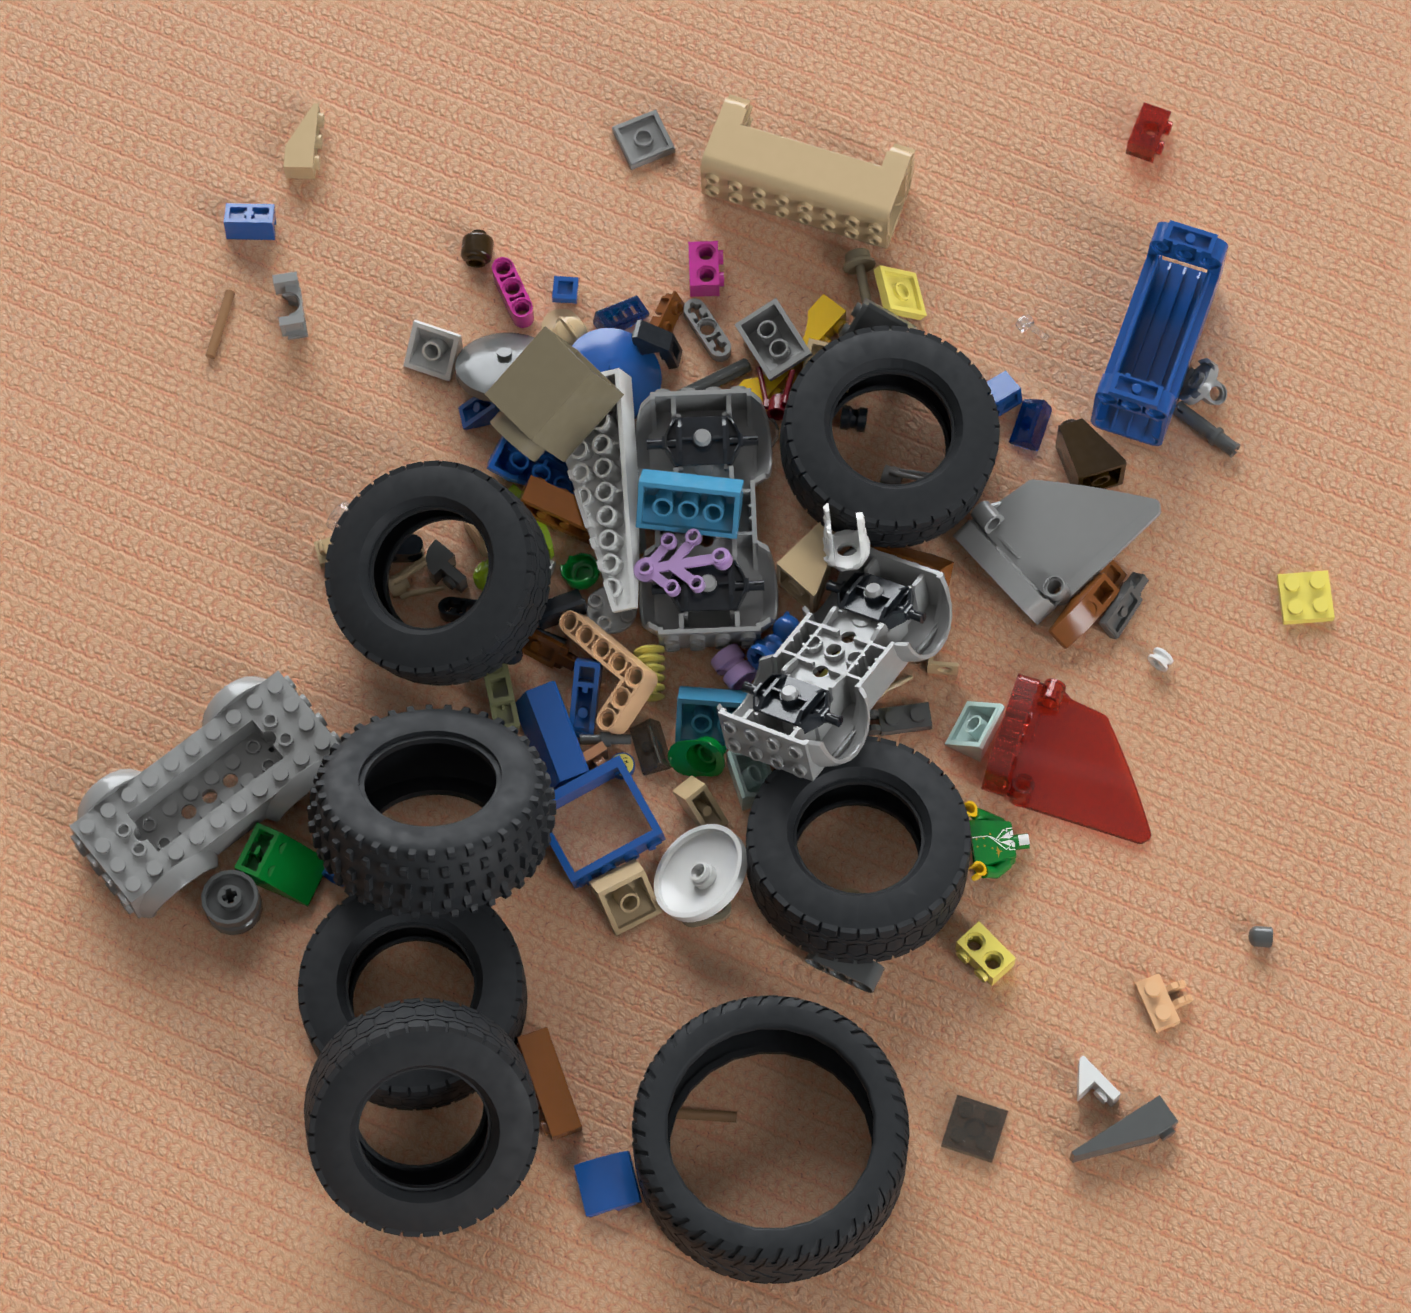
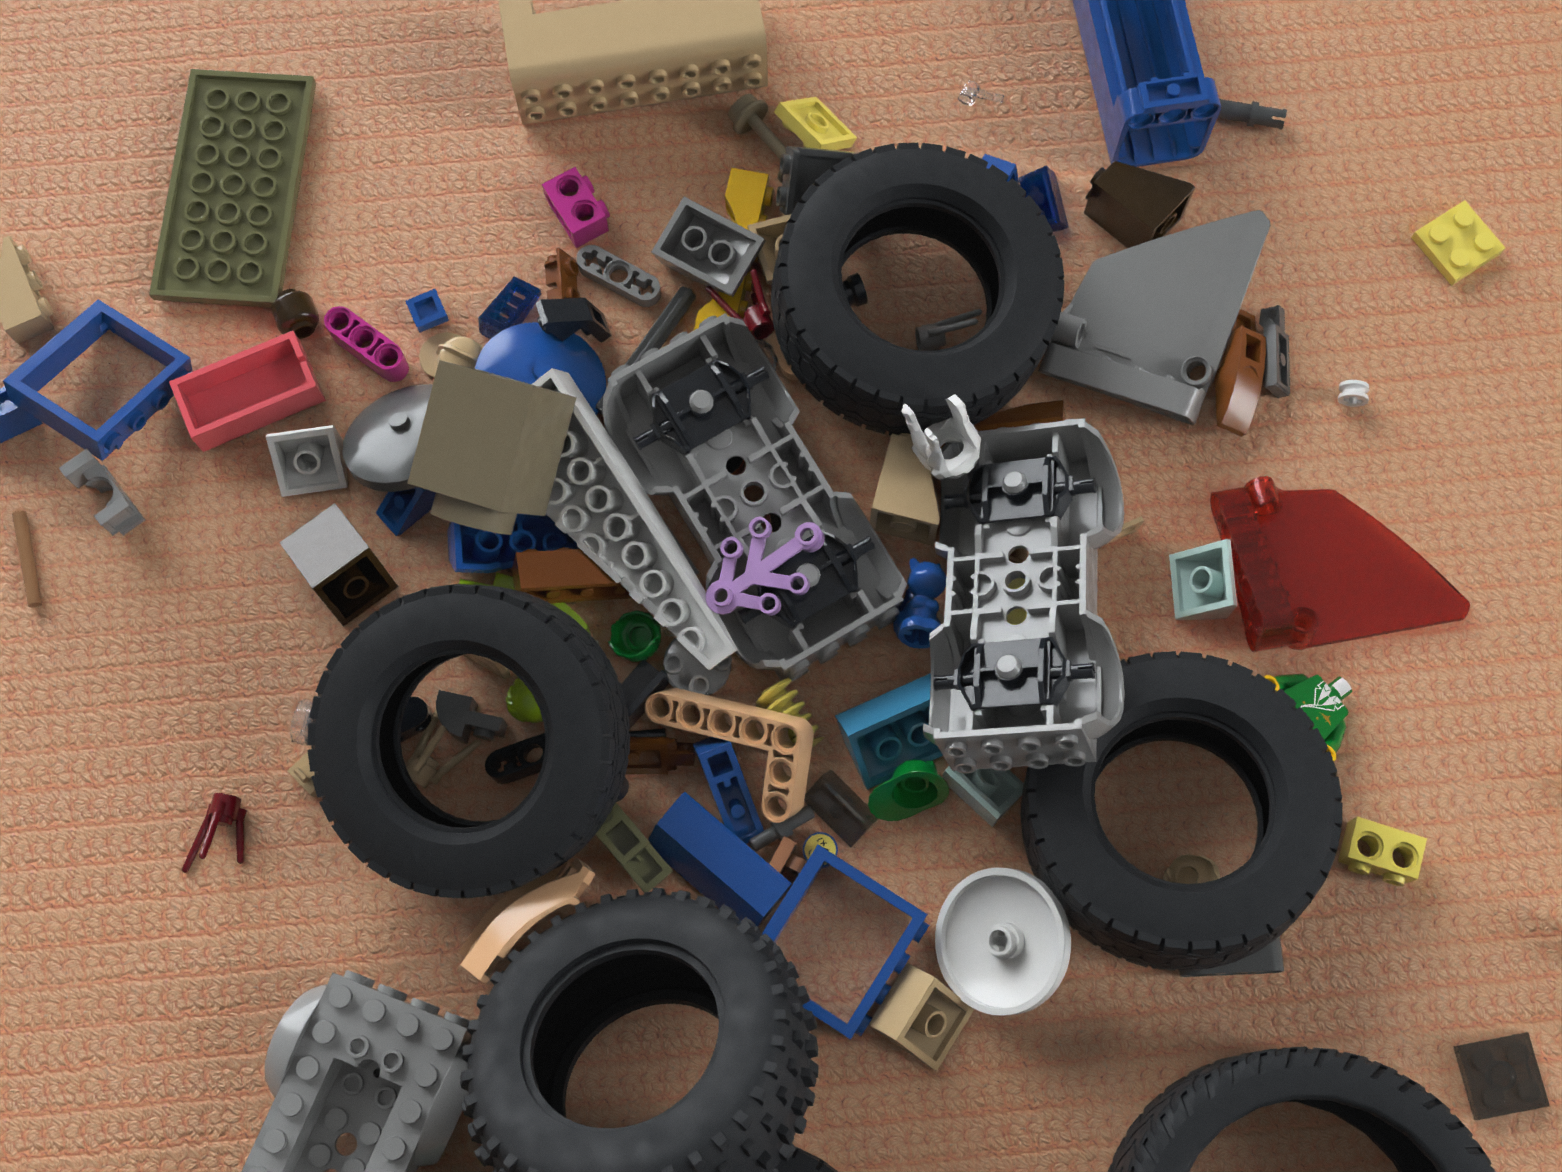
camera: 30 degrees left, 5 degrees up
light grey tile [612,110,675,170] -> none
dark azure slope [636,469,744,539] -> none
tan slope [672,776,729,826] -> none
lavender wheel [711,644,757,690] -> none
dark grey hinge [867,702,932,736] -> none
light grey tile [1179,358,1227,405] -> none
none -> blue window [3,299,193,461]
none -> olive plate [149,69,316,308]
none -> coral piece [169,331,326,452]
none -> dark red plant [182,793,247,873]
none -> slope [279,503,398,627]
none -> light nougat wedge [458,858,595,984]

